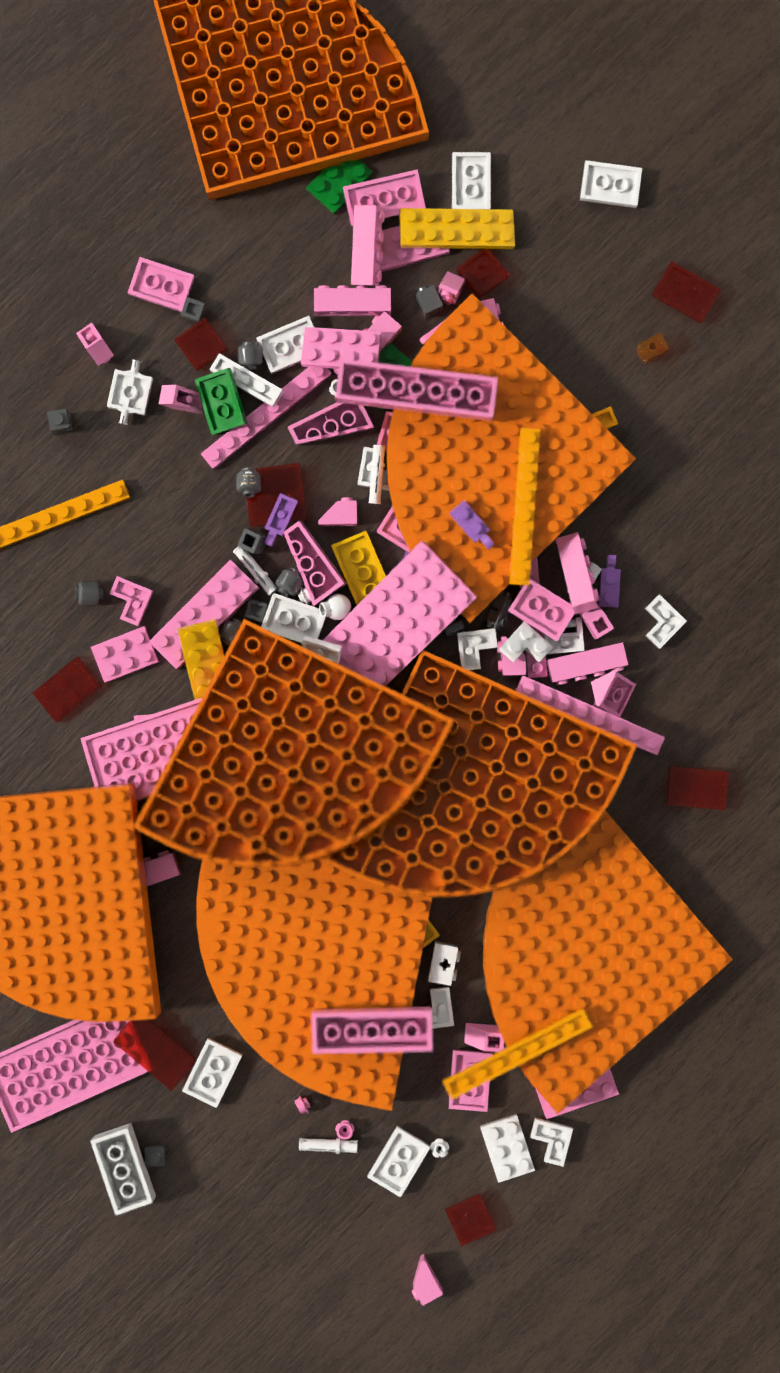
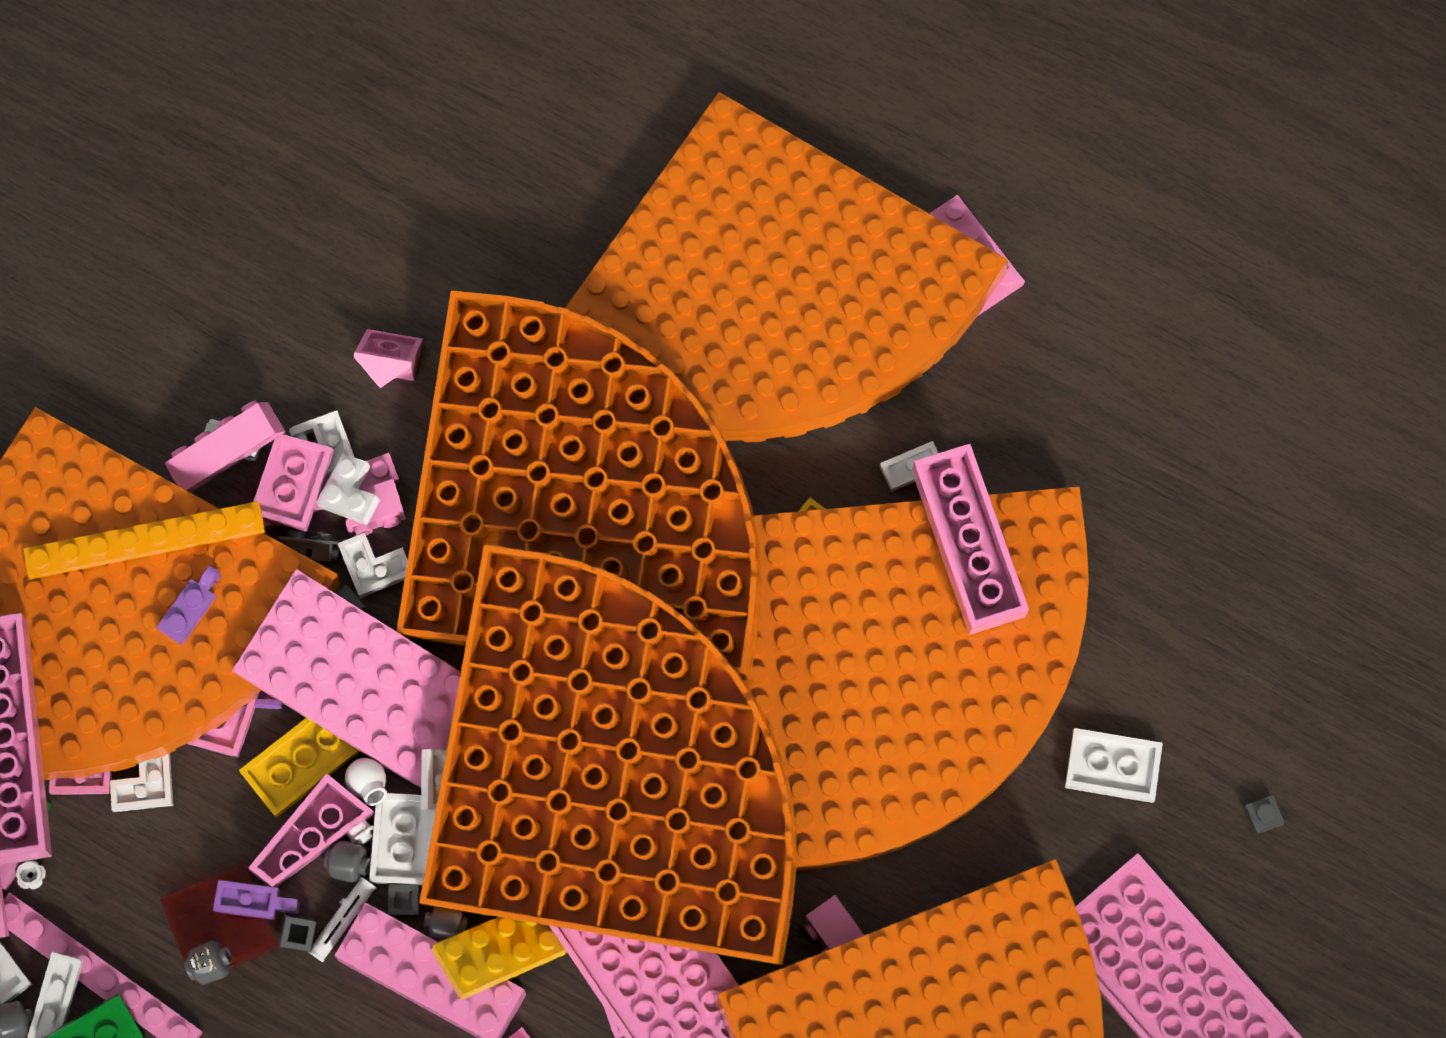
camera: 110 degrees left, 15 degrees down
white brick [91,1123,156,1215] -> none
clear red plate [112,1019,197,1091] -> none
bright pink wedge [288,402,374,445] -> none
bright pink plate [294,1096,310,1114] -> none
white pin [299,1138,358,1154] -> none
bright pink slope [318,497,357,527] -> none
bright pink plate [335,1120,354,1139] -> none
white plate [367,1126,430,1197] -> none
white pin [368,445,386,504] -> none
bright pink slope [412,1254,443,1306] -> none
white brick [428,941,461,986] -> none
white plate [430,1138,449,1158] -> none
light orange plate [442,1008,592,1100] -> none
clear red plate [445,1193,496,1246] -> none
bright pink plate [449,1049,492,1112] -> none
bright pink slope [464,1023,504,1052] -> none
white plate [480,1114,535,1183] -> none
bright pink brick [515,676,665,755] -> none
white plate [530,1118,573,1166] -> none
bright pink brick [546,643,628,685] -> none
bright pink slope [578,604,614,639] -> none
medium lavender plate [599,555,621,608] -> none
white plate [645,594,687,649] -> none
clear red plate [666,766,729,810] -> none

